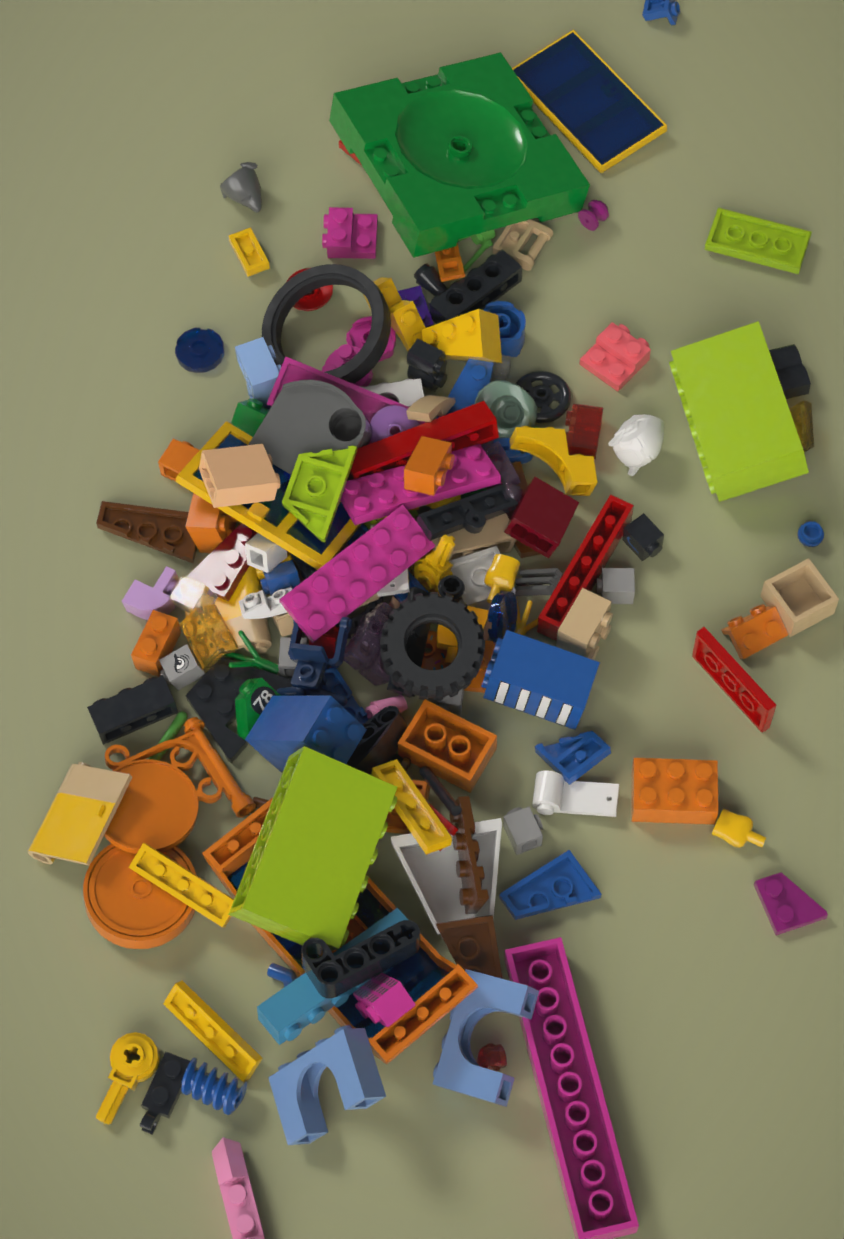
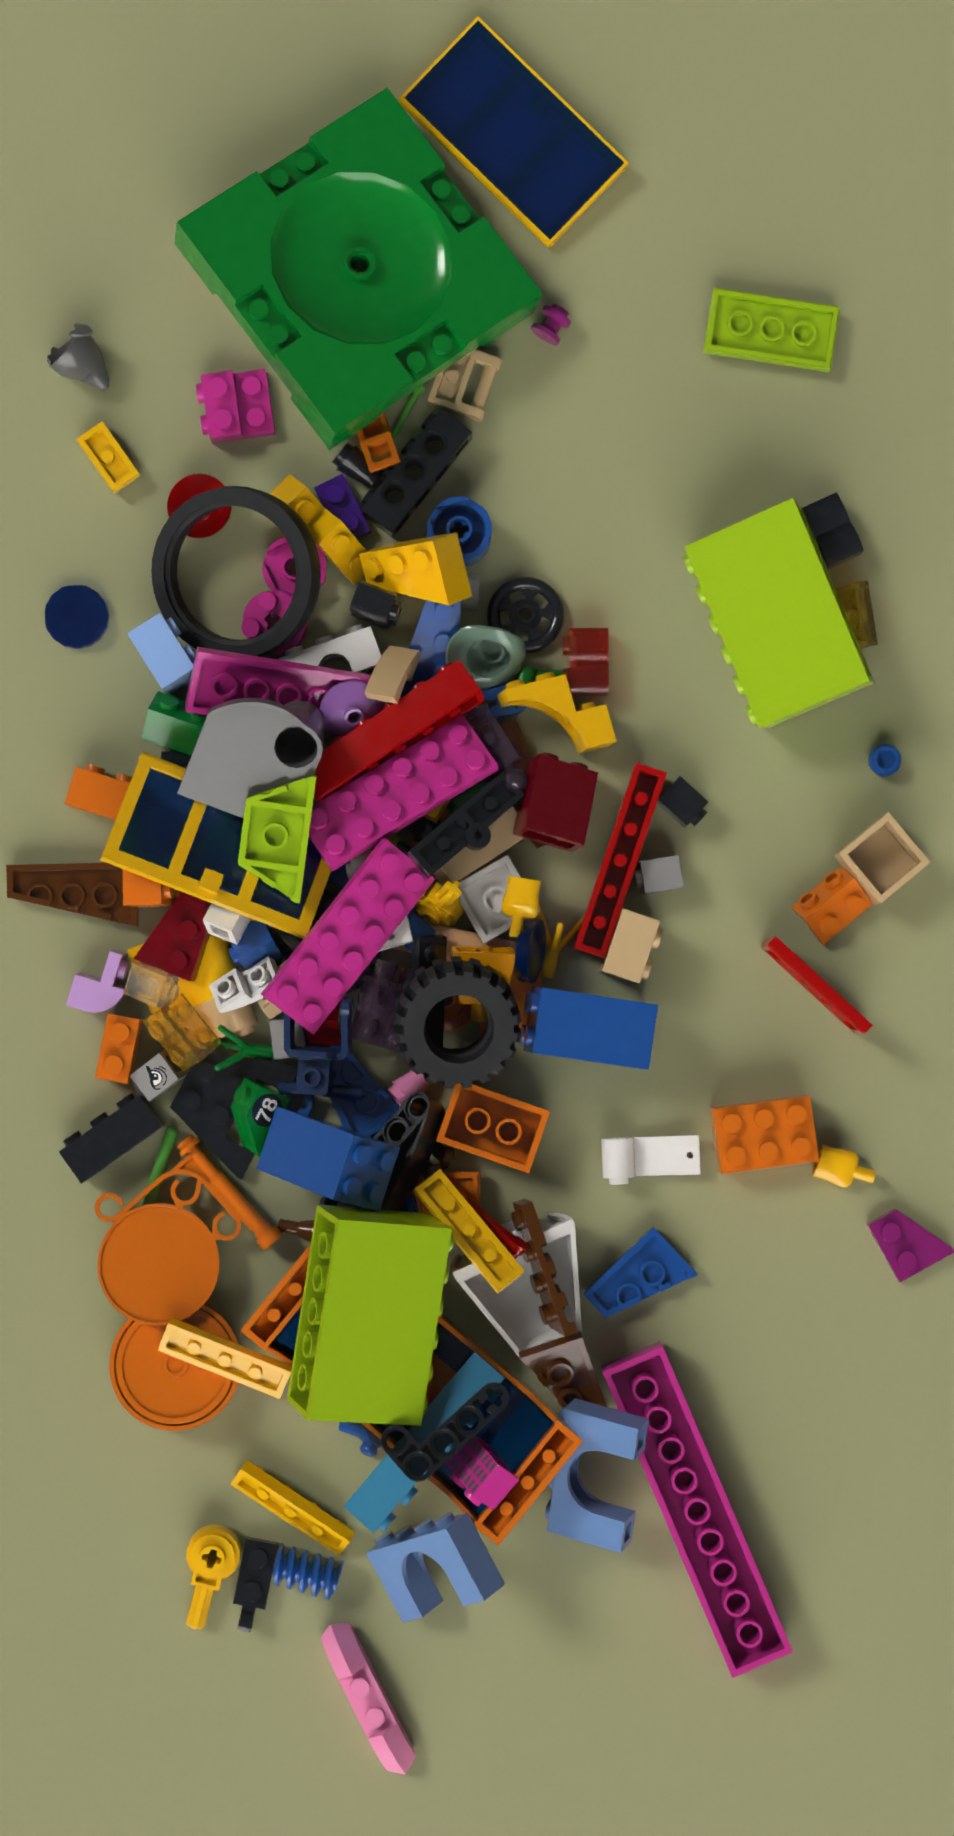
camera: 15 degrees left, 25 degrees up
yellow door [28,762,132,866] -> none
light nougat brick [199,444,280,508] -> none
orange brick [404,436,455,496] -> none
black bar [419,766,462,816] -> none
black cone [438,575,465,602] -> none
clear red plate [477,1043,507,1072] -> none
light grey brick [503,806,543,855] -> none
dark grey tile [514,568,562,596] -> none
blue wing [535,731,611,785] -> none
coral plate [579,322,651,392] -> none
white helmet [608,414,665,476] -> none

